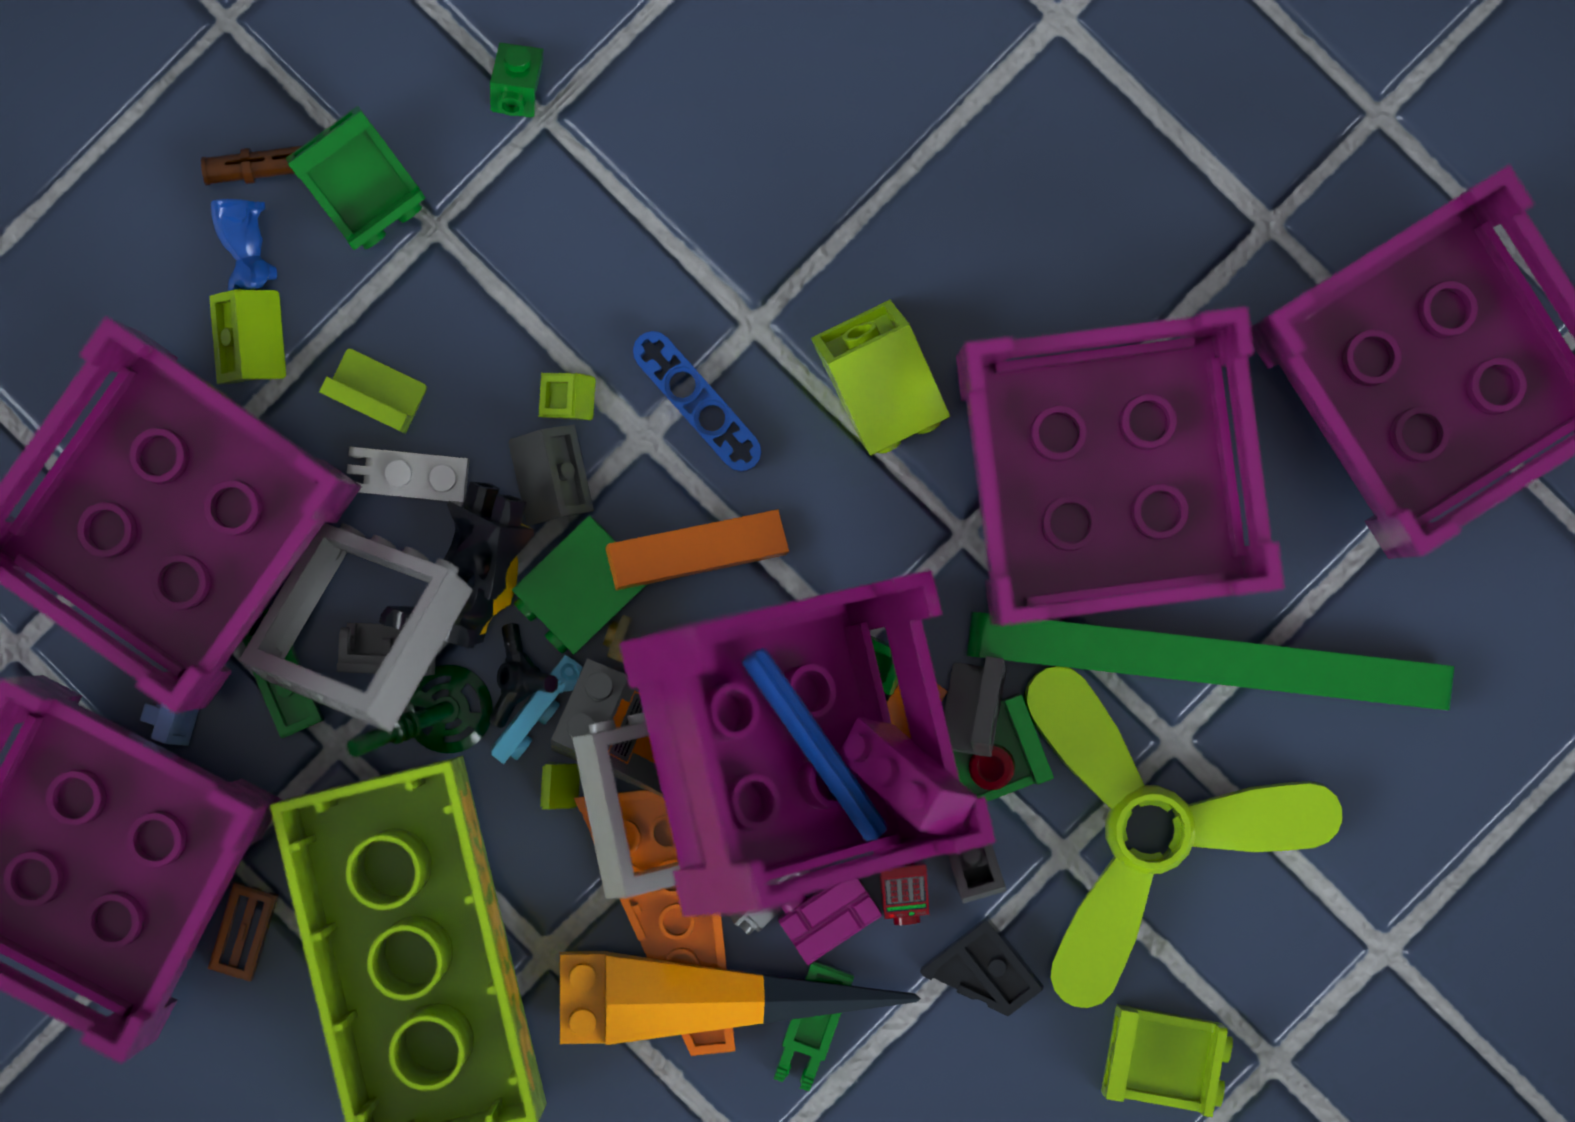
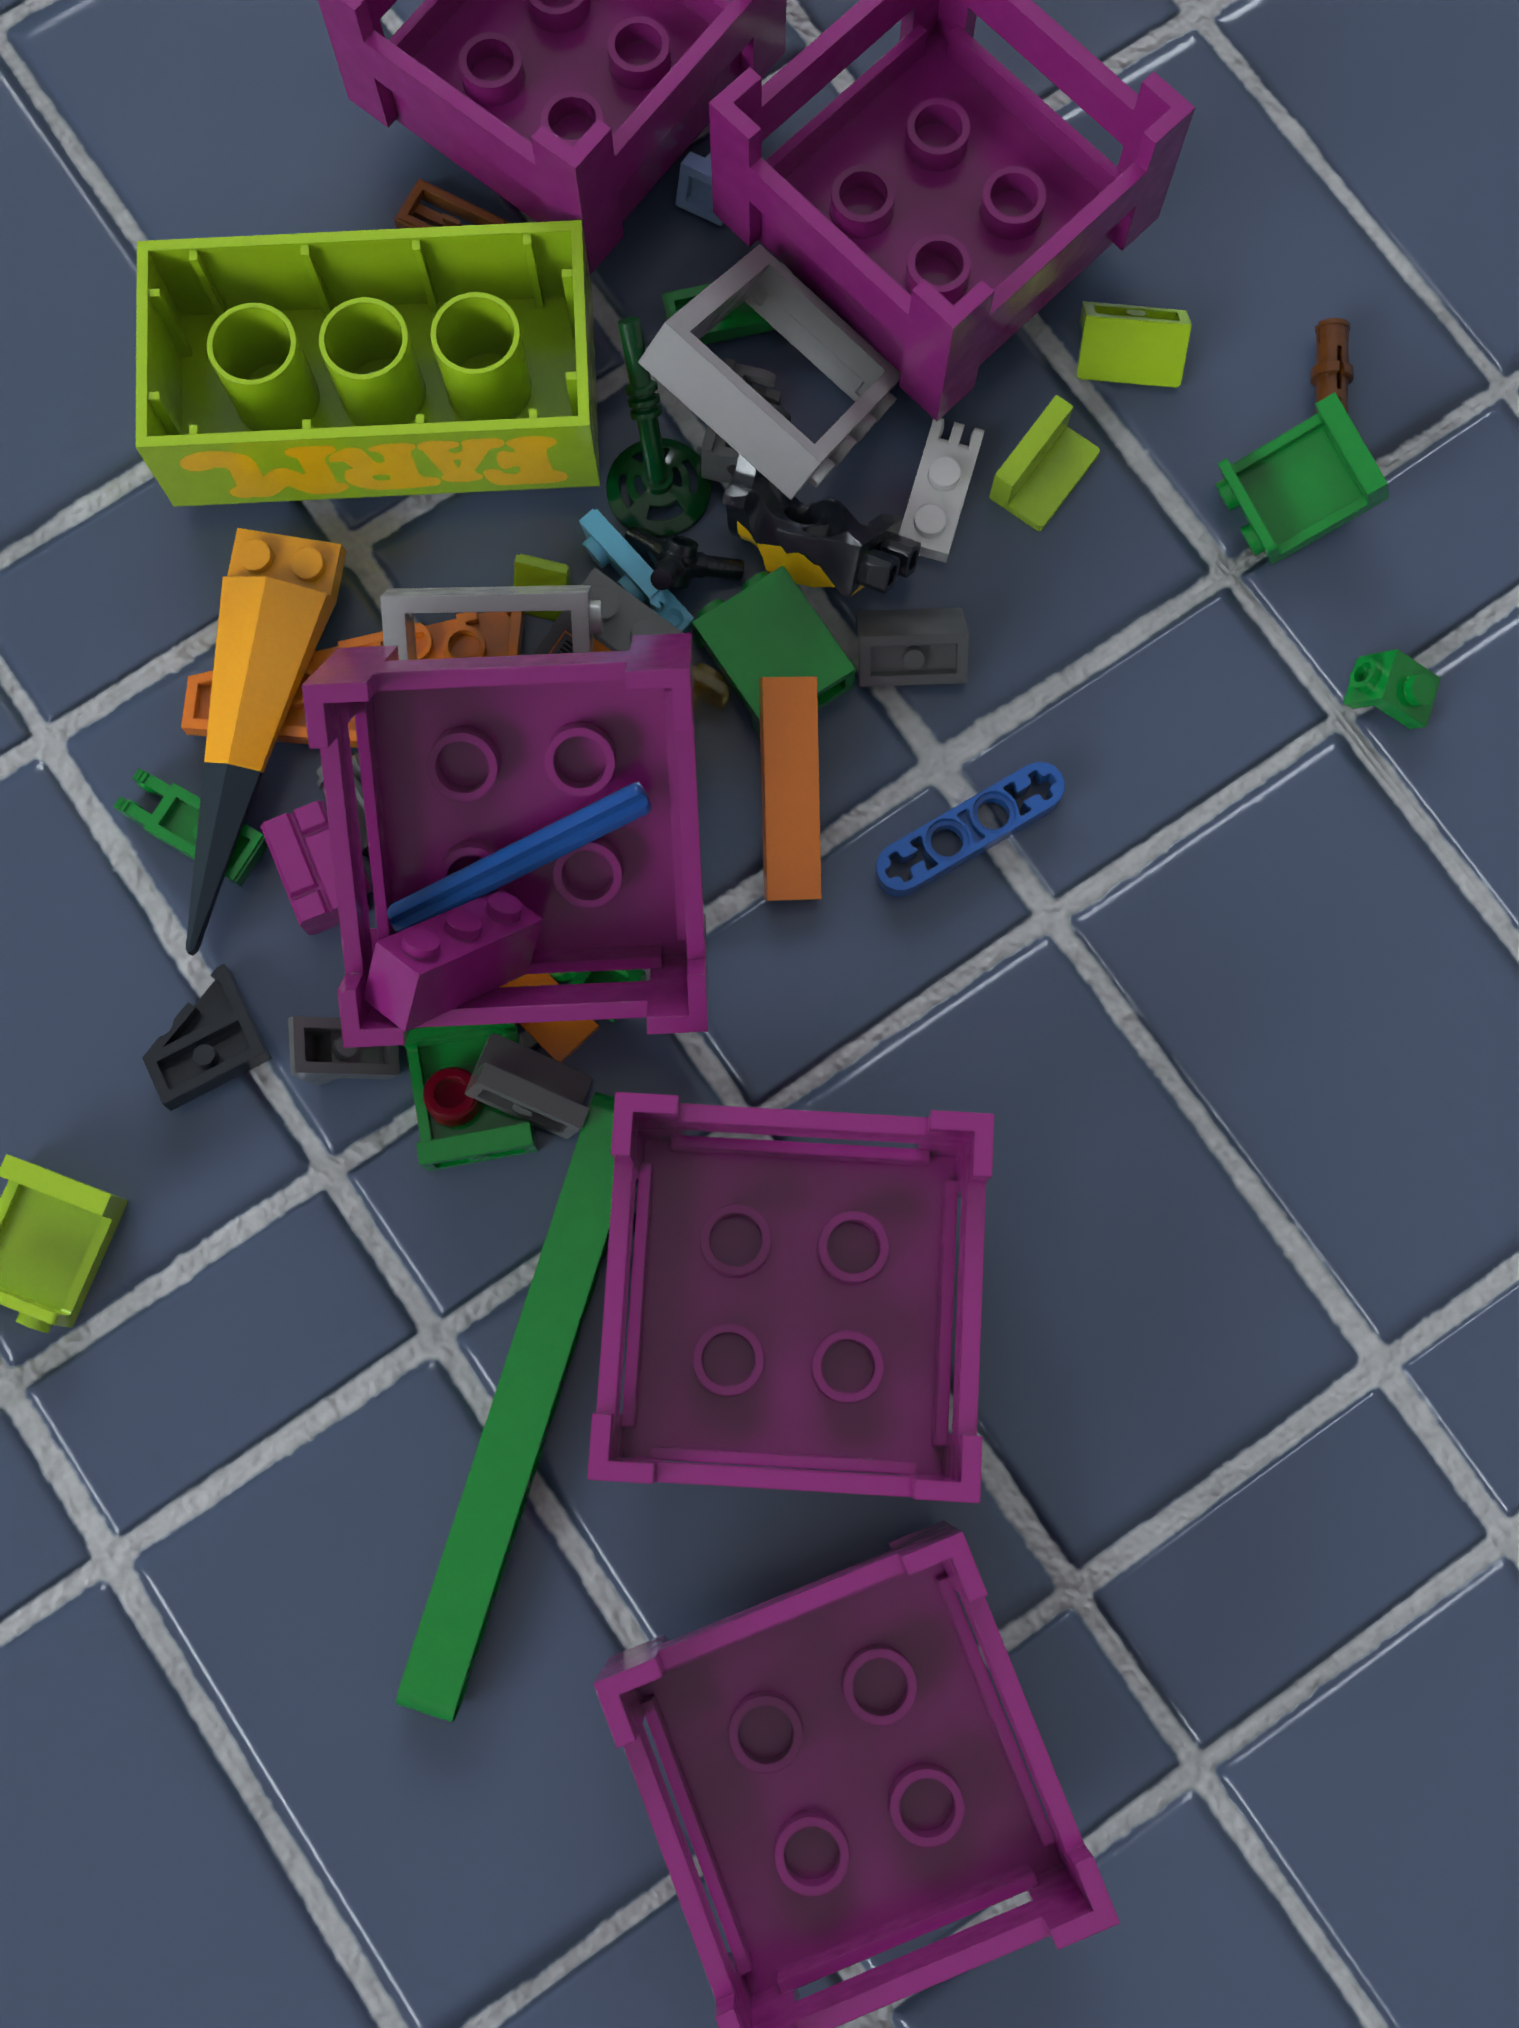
camera: 105 degrees right, 10 degrees down
blue animal [211,199,277,291] -> none
lime slope [538,373,596,420] -> none
lime slope [811,300,951,456] -> none
dark red slope [879,859,929,925] -> none
lime piece [1024,666,1342,1008] -> none

